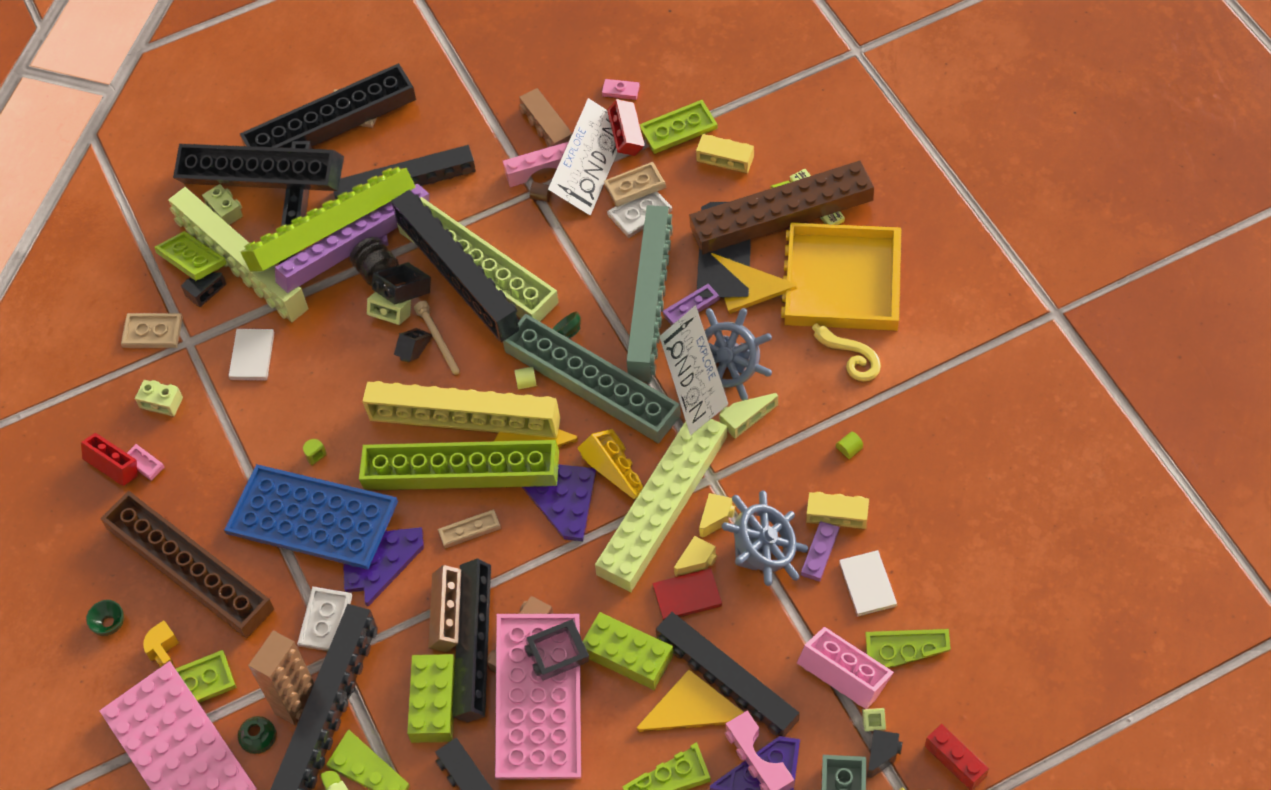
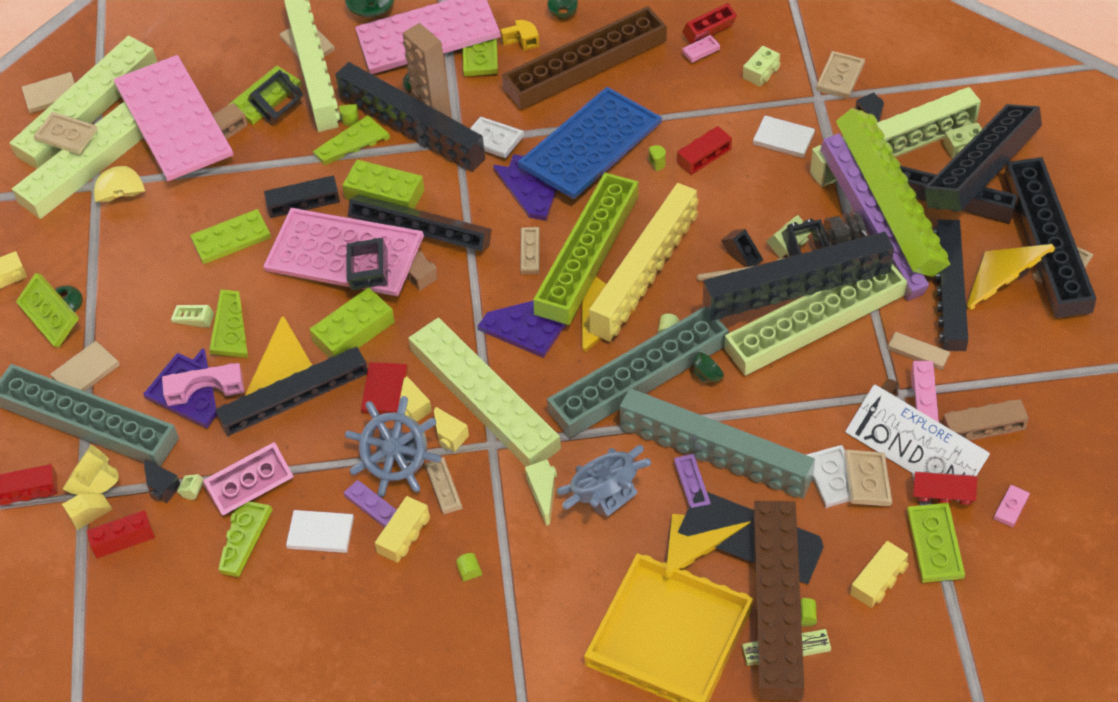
camera: 110 degrees right, 5 degrees down
lime plate [154,231,226,281] -> none
medium nougat brick [428,565,461,652] -> none
yellow wedge [577,429,644,499] -> none
white sticker [660,305,729,435] -> none
light yellow plant [812,323,881,382] -> none
none -> tan tile [425,457,462,515]
none -> red brick [677,126,732,176]
none -> tan tile [888,332,950,370]
none -> yellow tile [967,244,1055,310]

